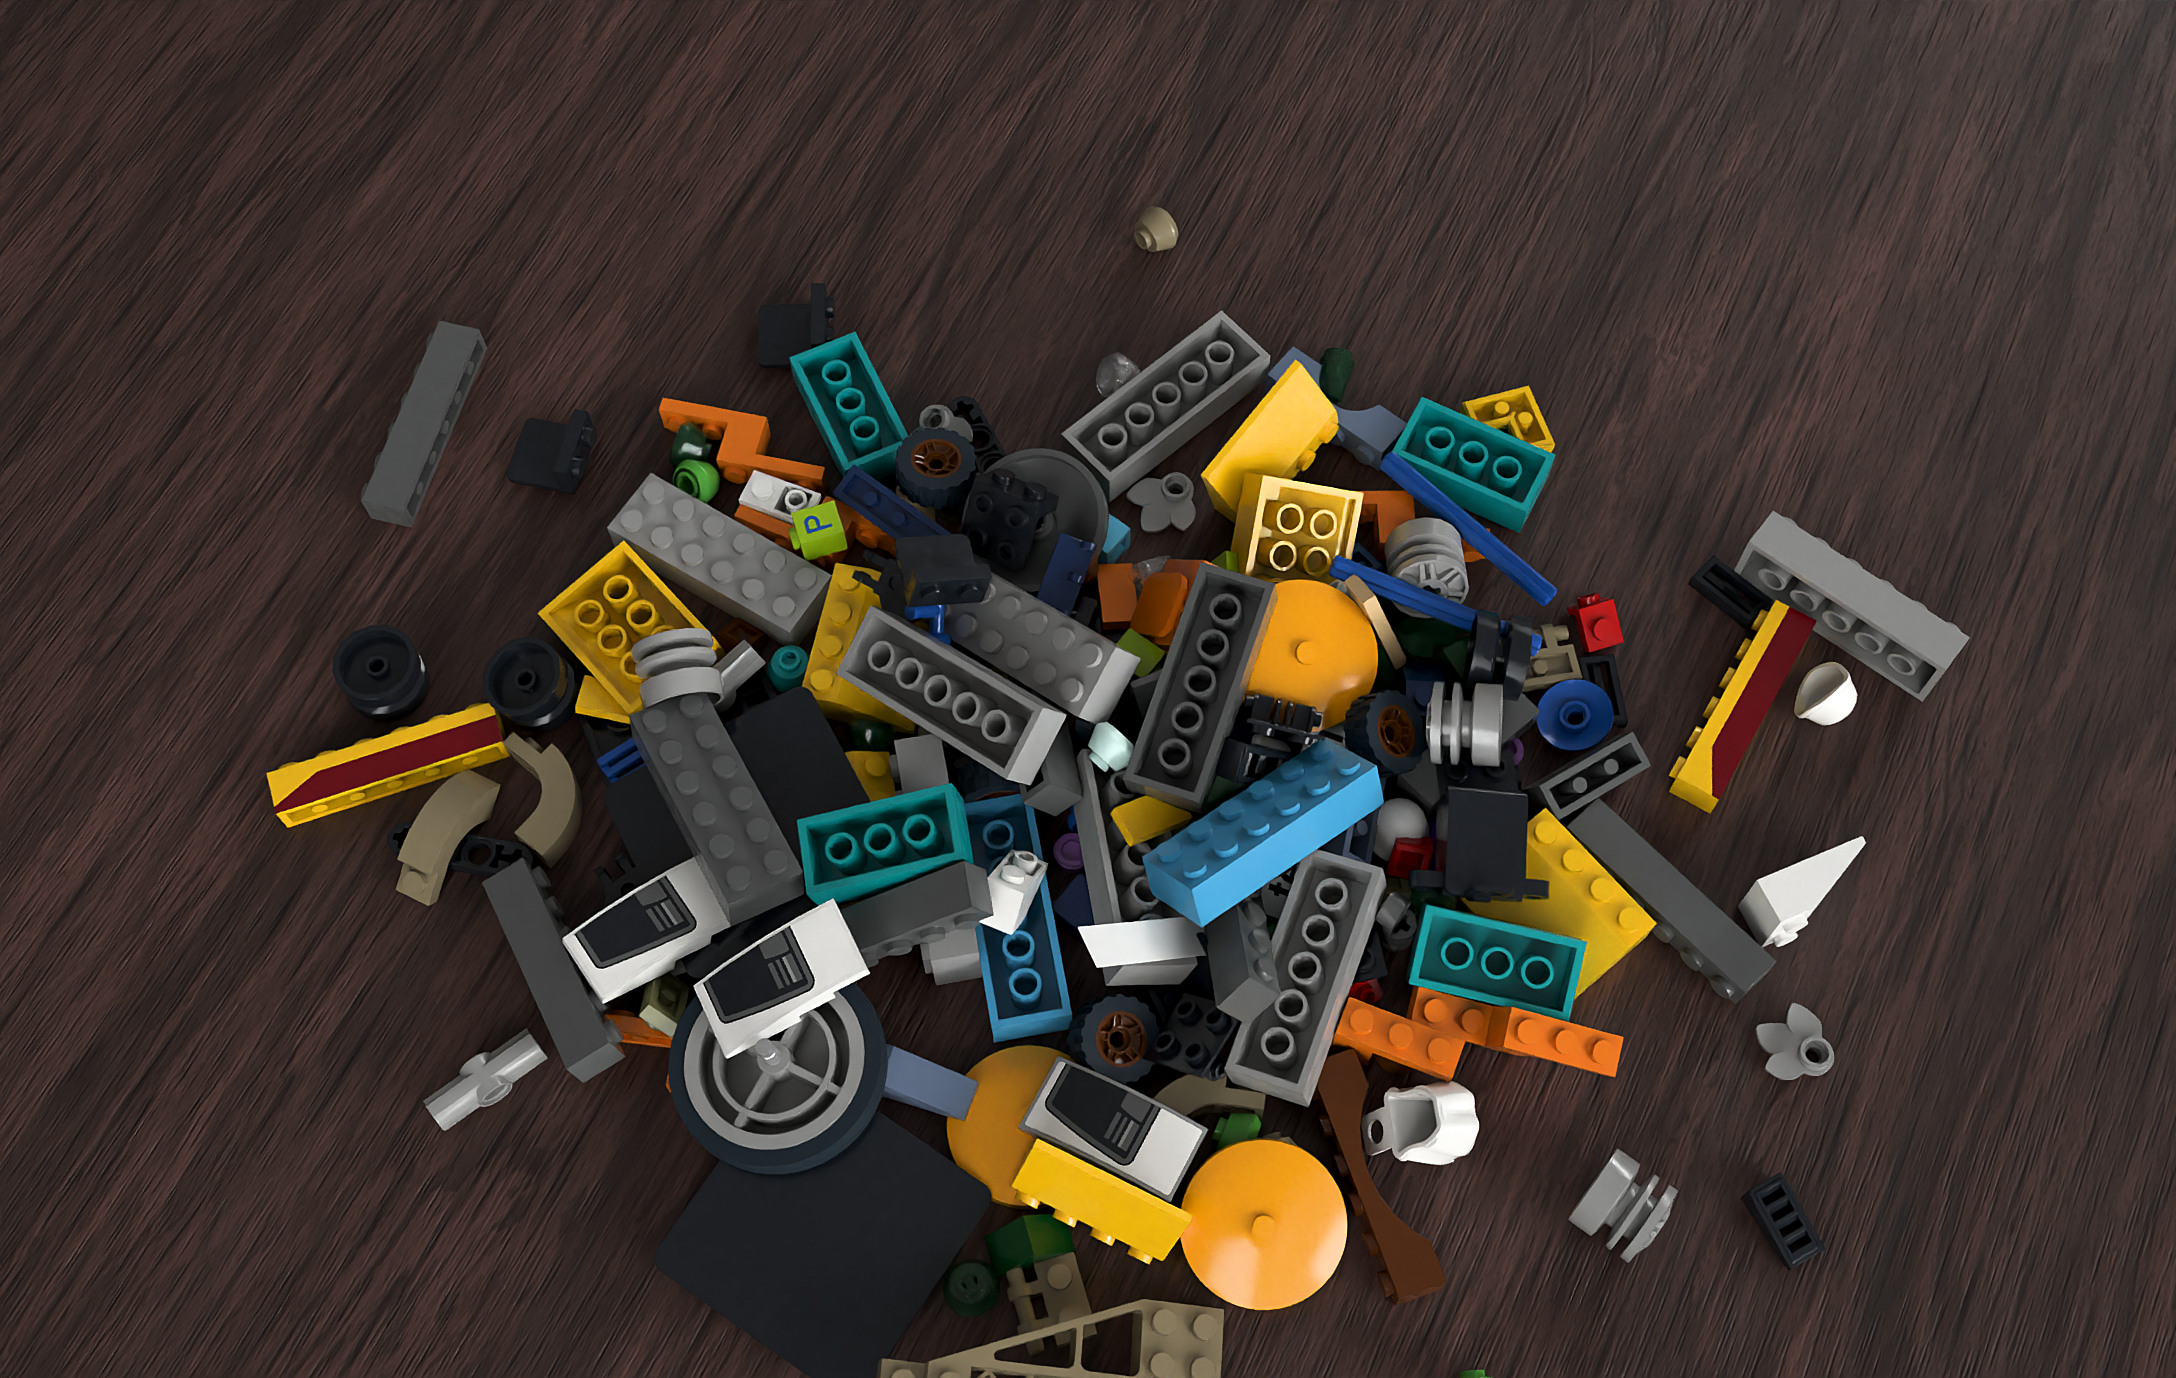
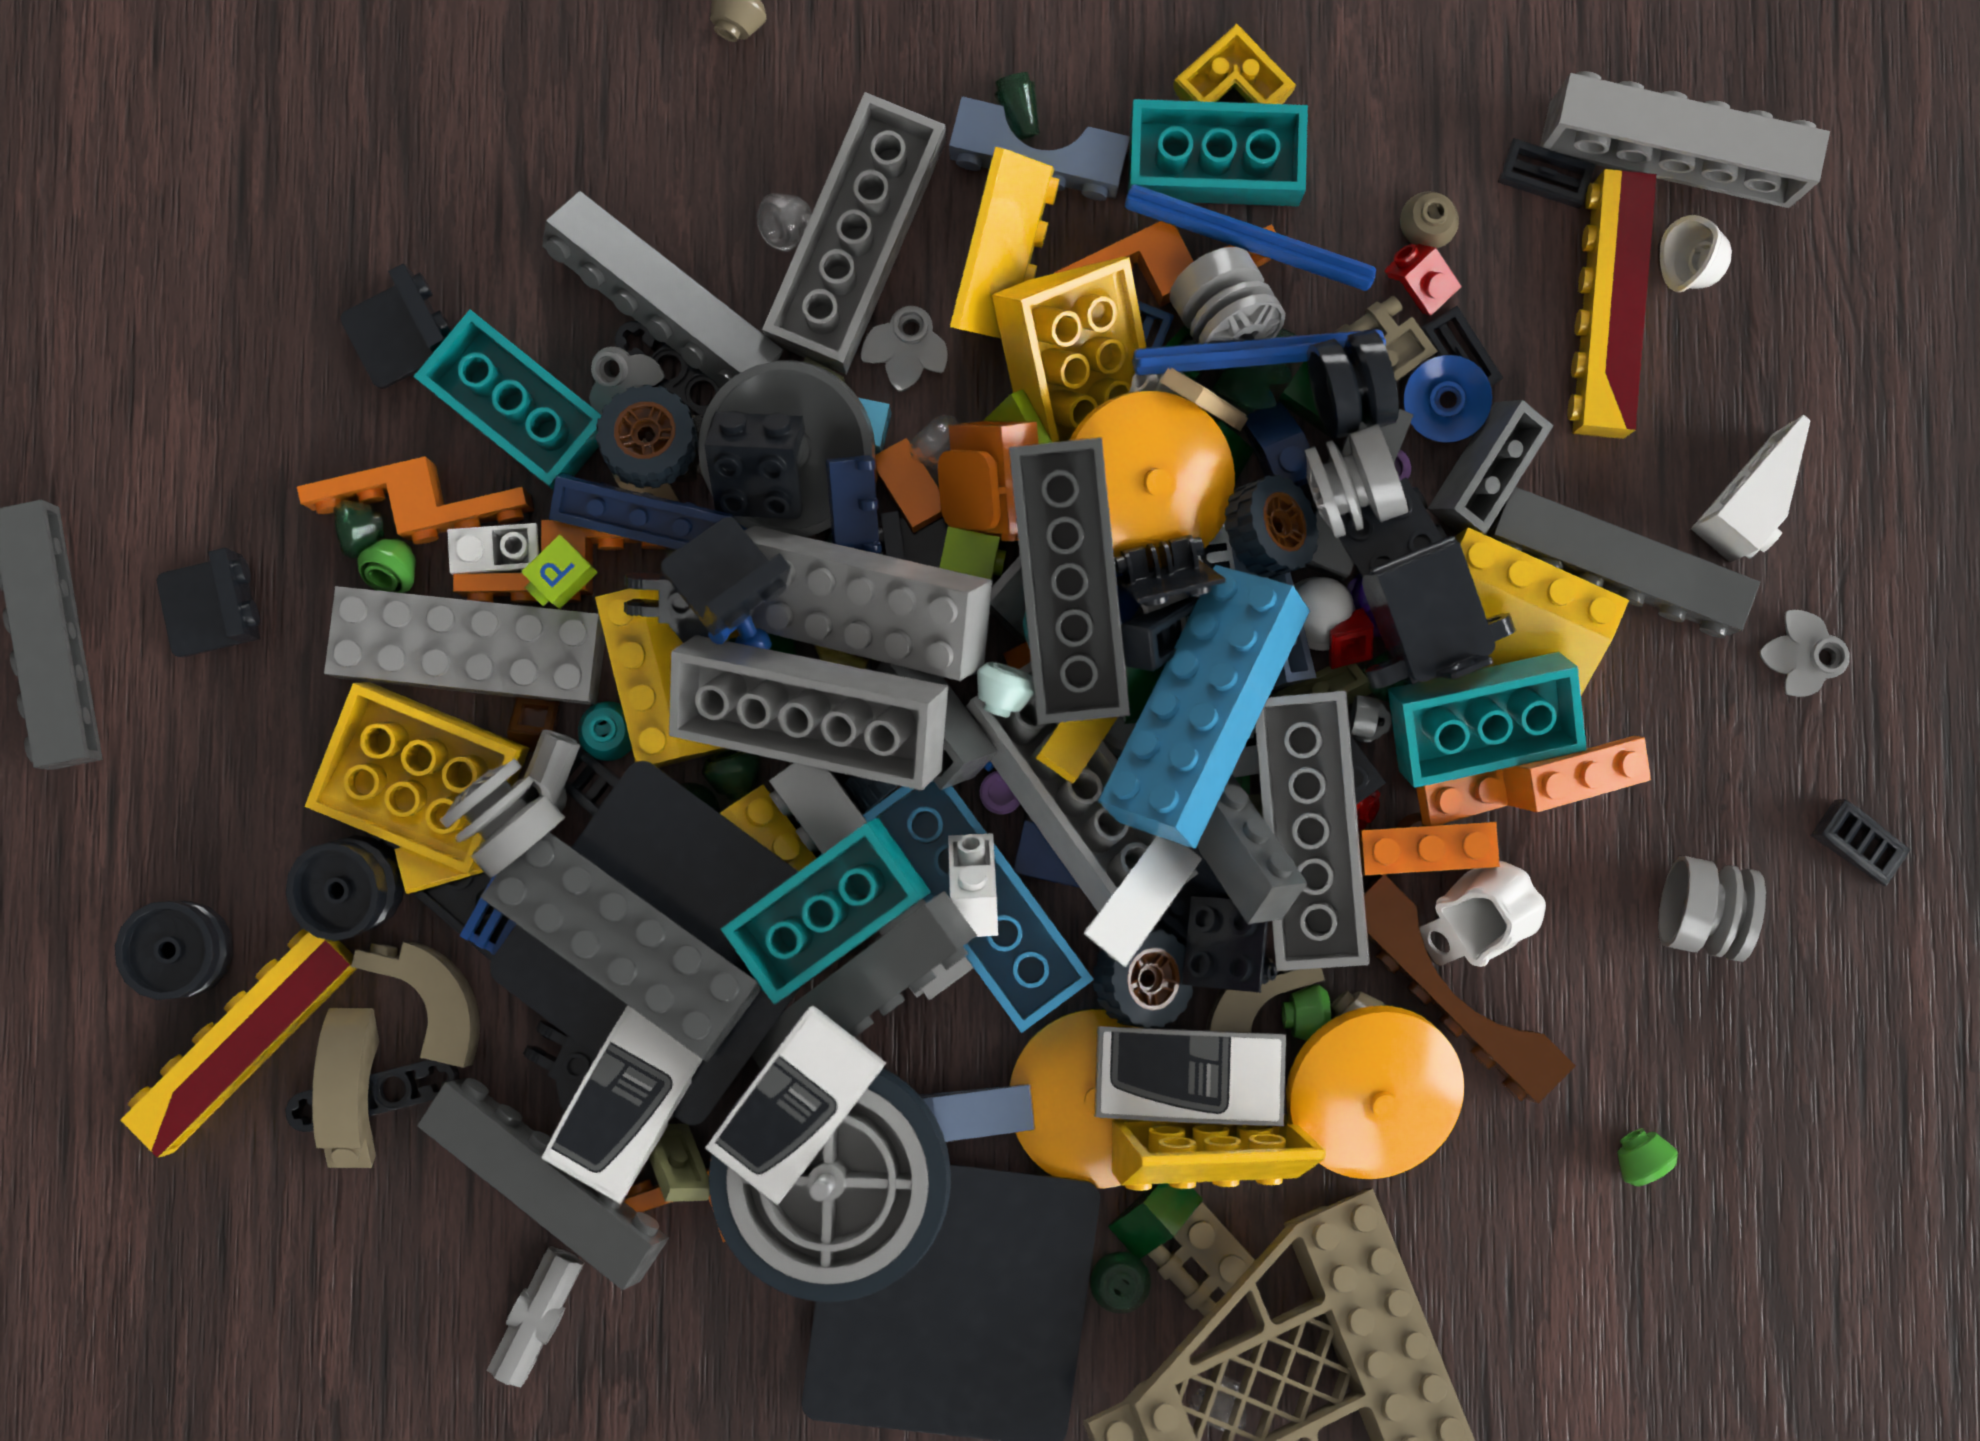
camera: 25 degrees left, 20 degrees up
none -> brick [542,191,783,389]
none -> dark tan cone [1400,191,1459,249]

